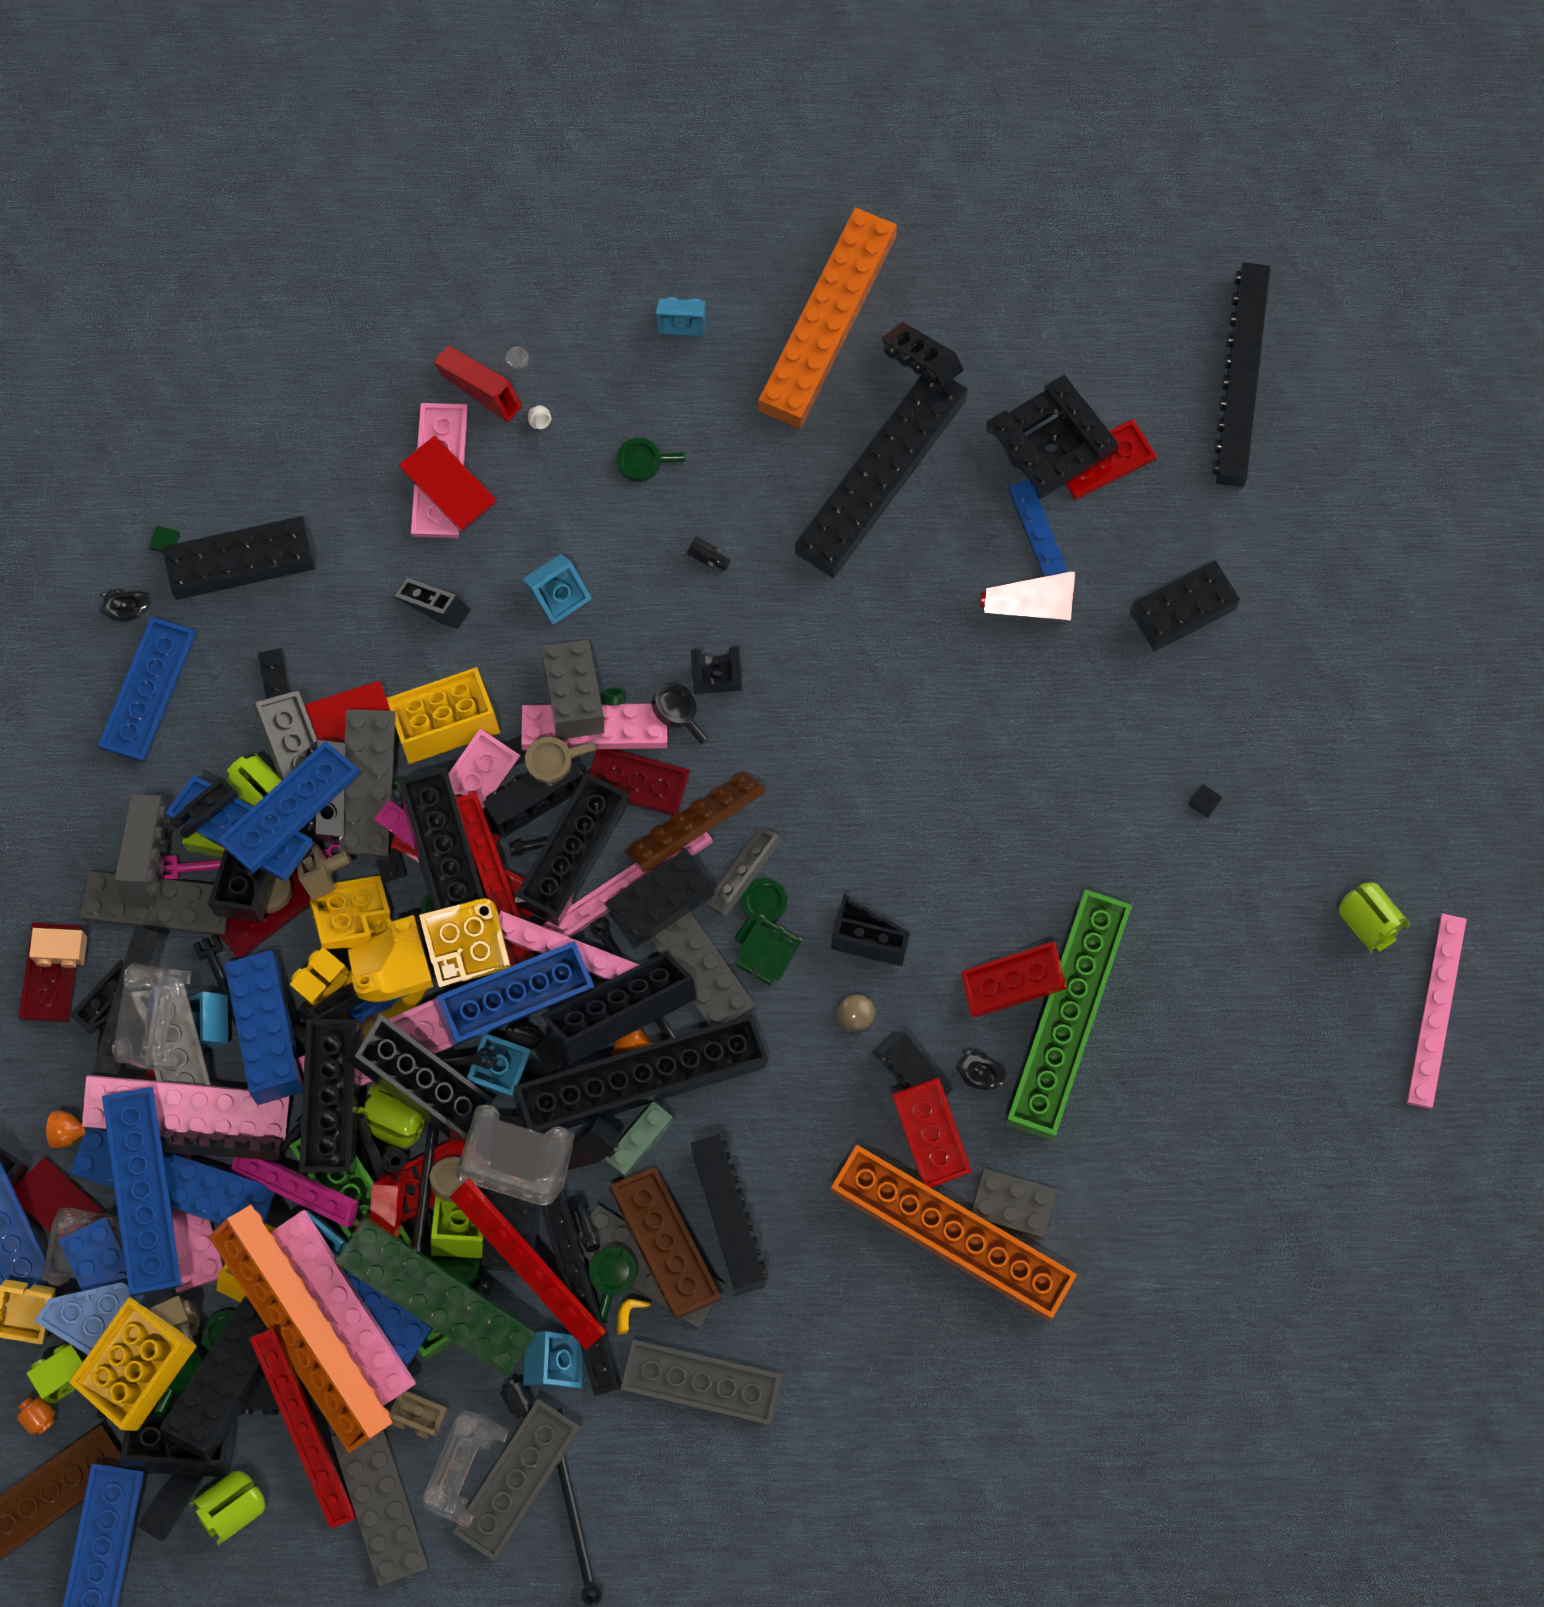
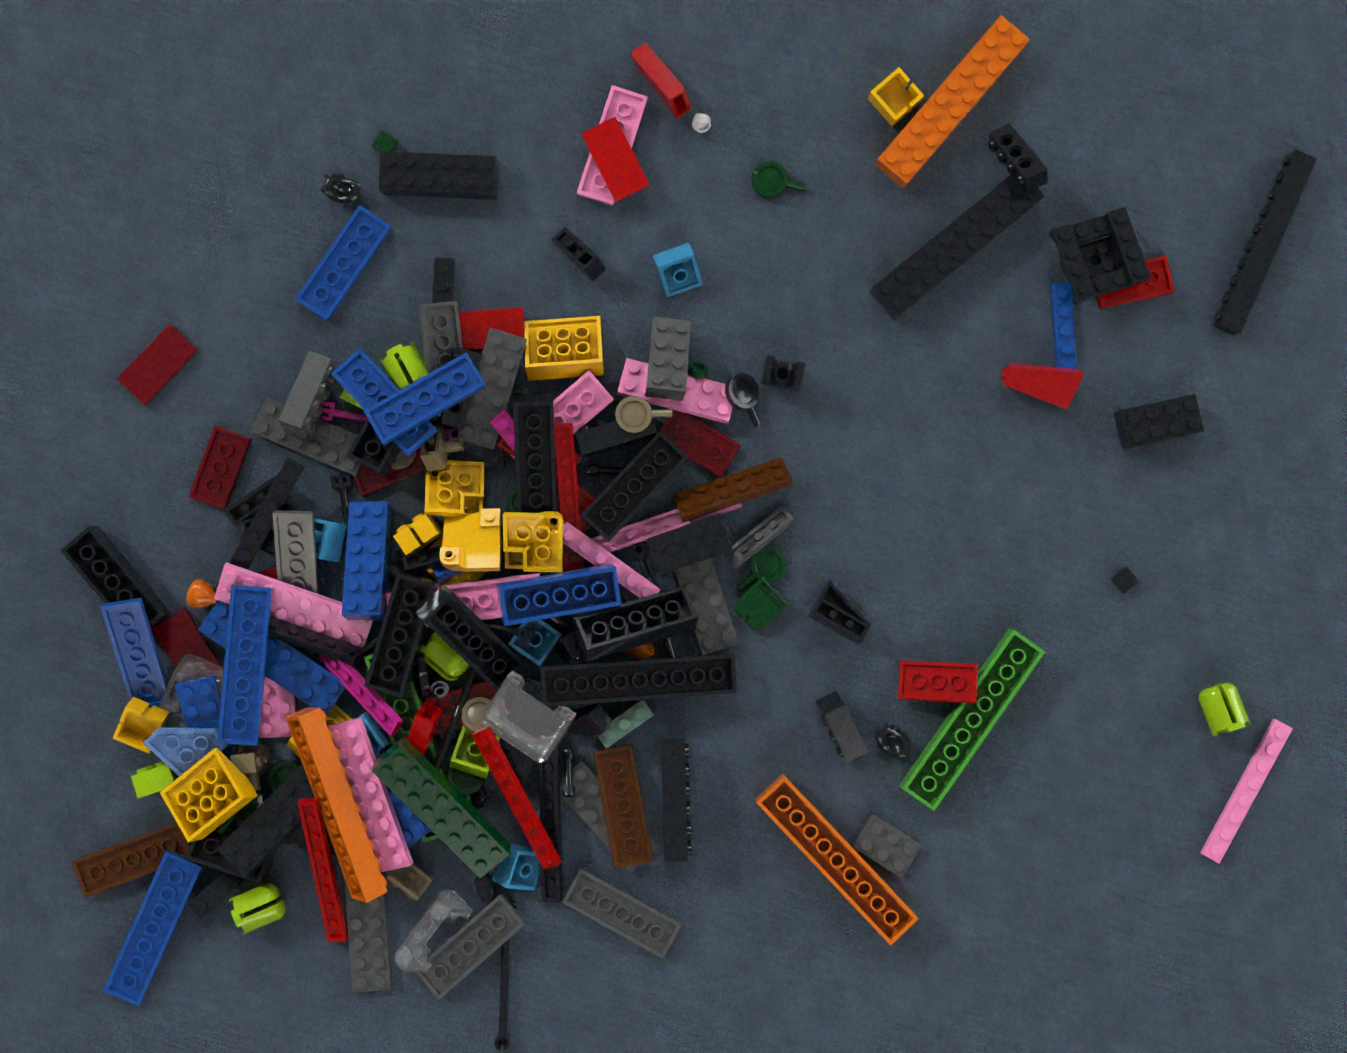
camera: 15 degrees right, 15 degrees up
orange head [17,1396,56,1435] -> none
light nougat brick [29,928,87,968] -> none
clear windscreen [112,963,191,1071] -> none
black hinge [170,777,239,839] -> none
clear plate [506,347,529,370] -> none
dark green piece [589,1246,638,1321] -> none
yellow hair [616,1299,651,1335] -> none
dark azure slope [656,297,706,337] -> none
black hinge [687,536,730,571] -> none
dark tan hair [835,994,876,1032] -> none
red tile [891,1077,972,1188] -> none
none -> yellow piece [867,67,924,127]

